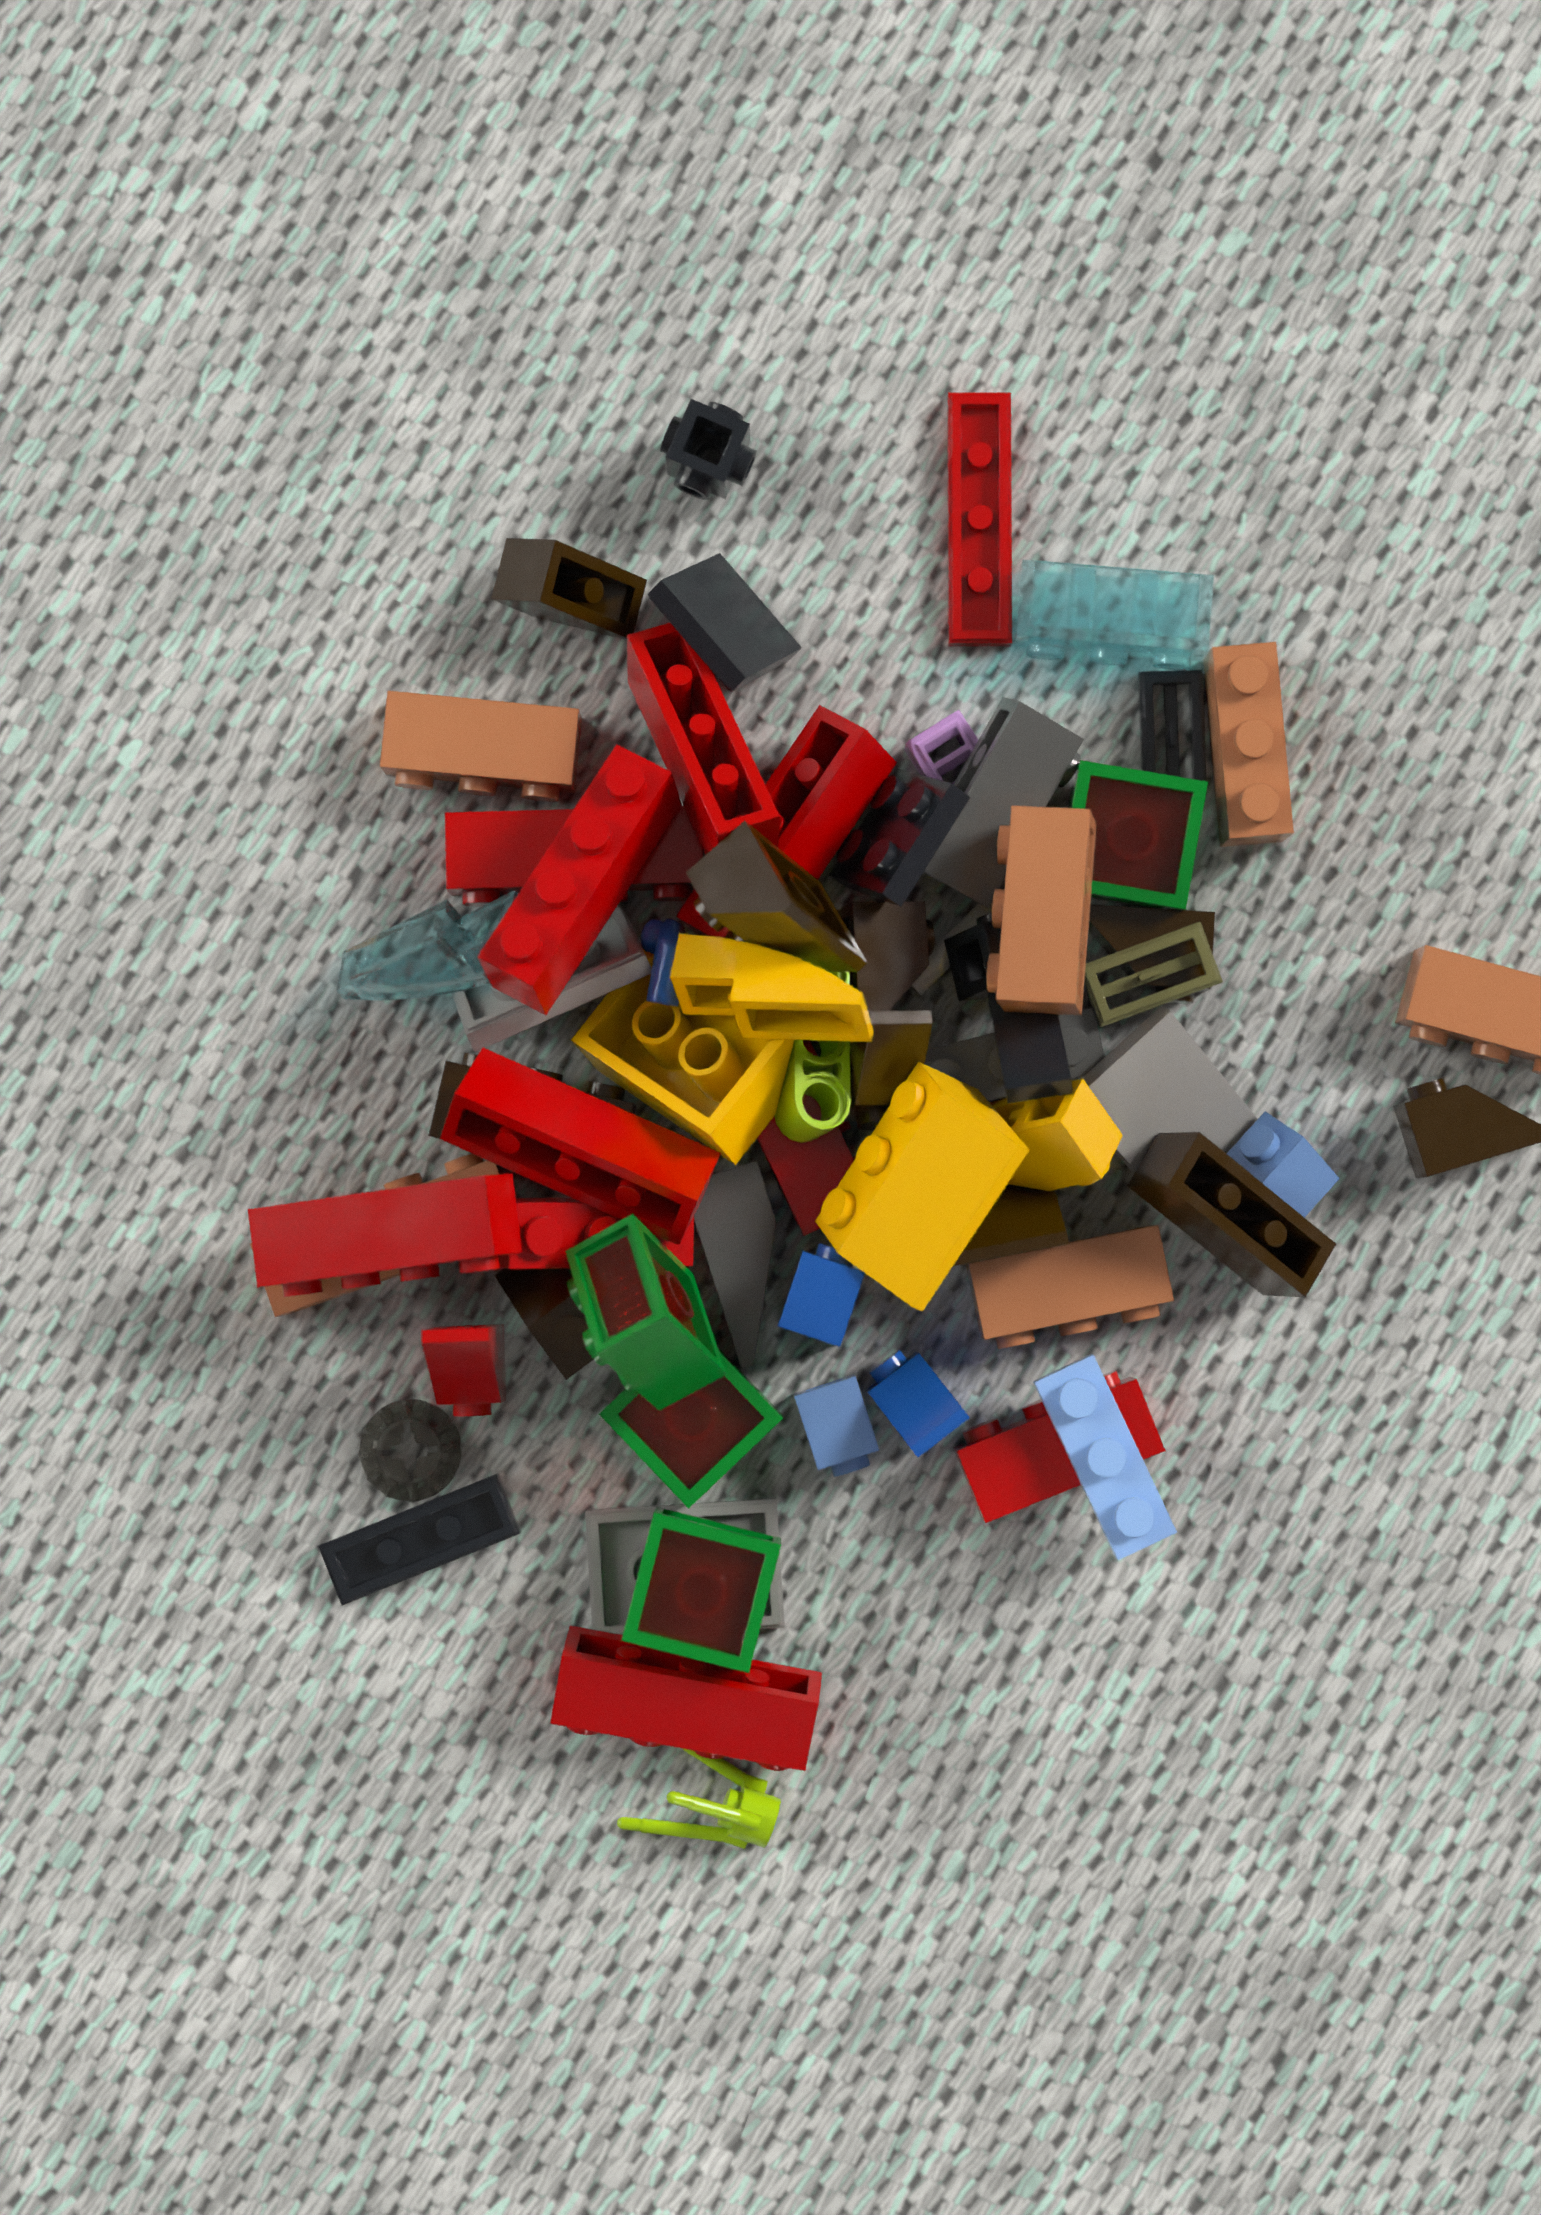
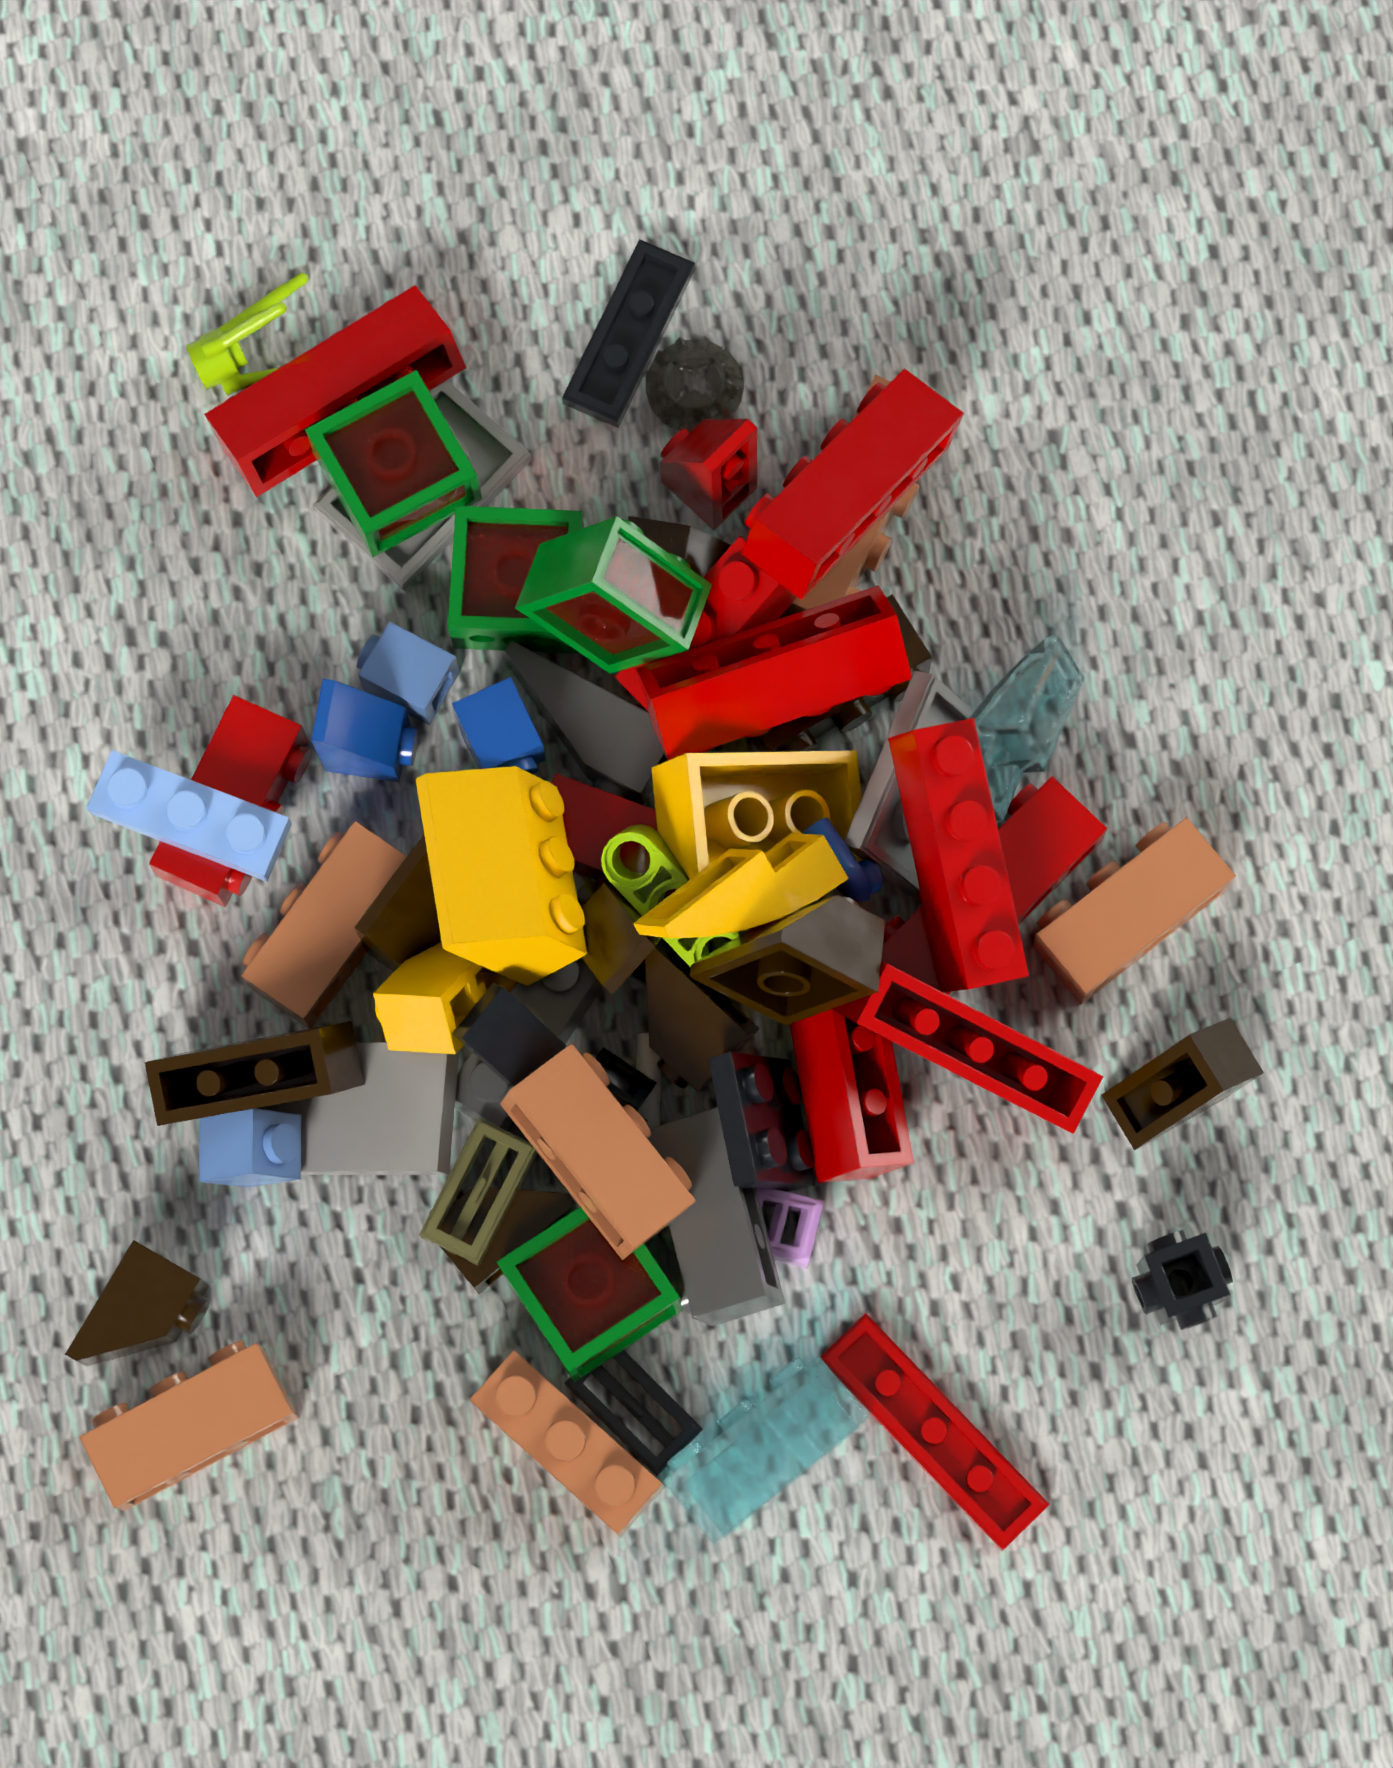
camera: 140 degrees right, 10 degrees down
black tile [647,553,802,692] -> none

